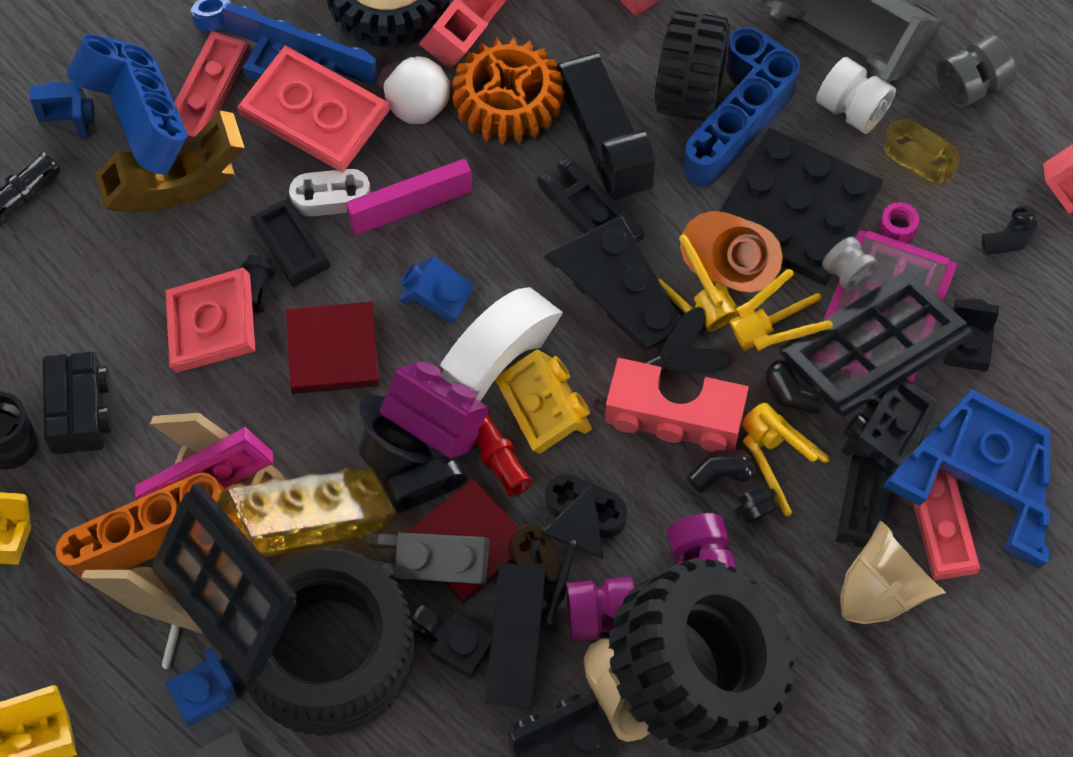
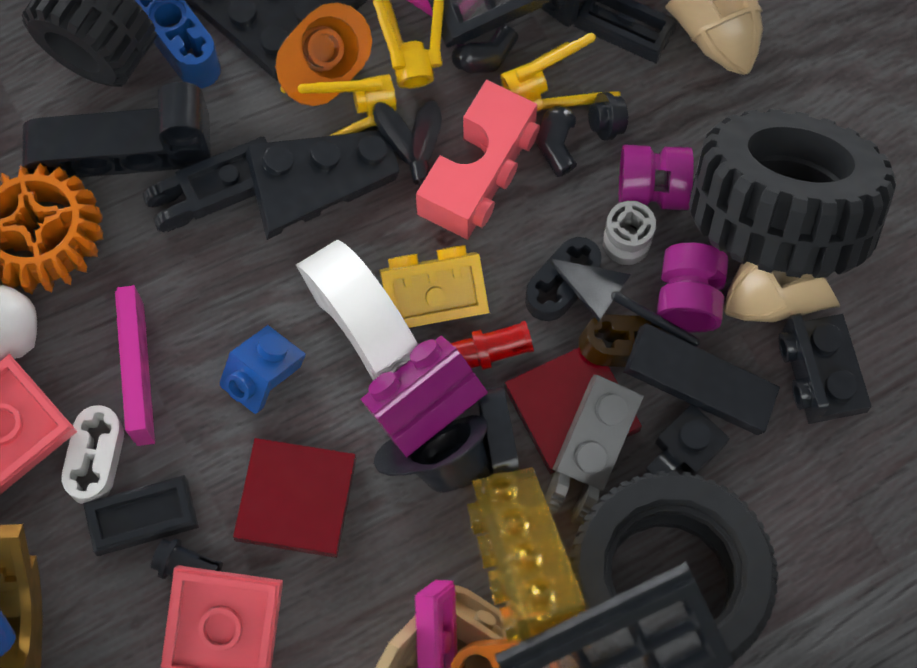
camera: 75 degrees left, 5 degrees up
none -> light grey wheel [603,201,656,265]

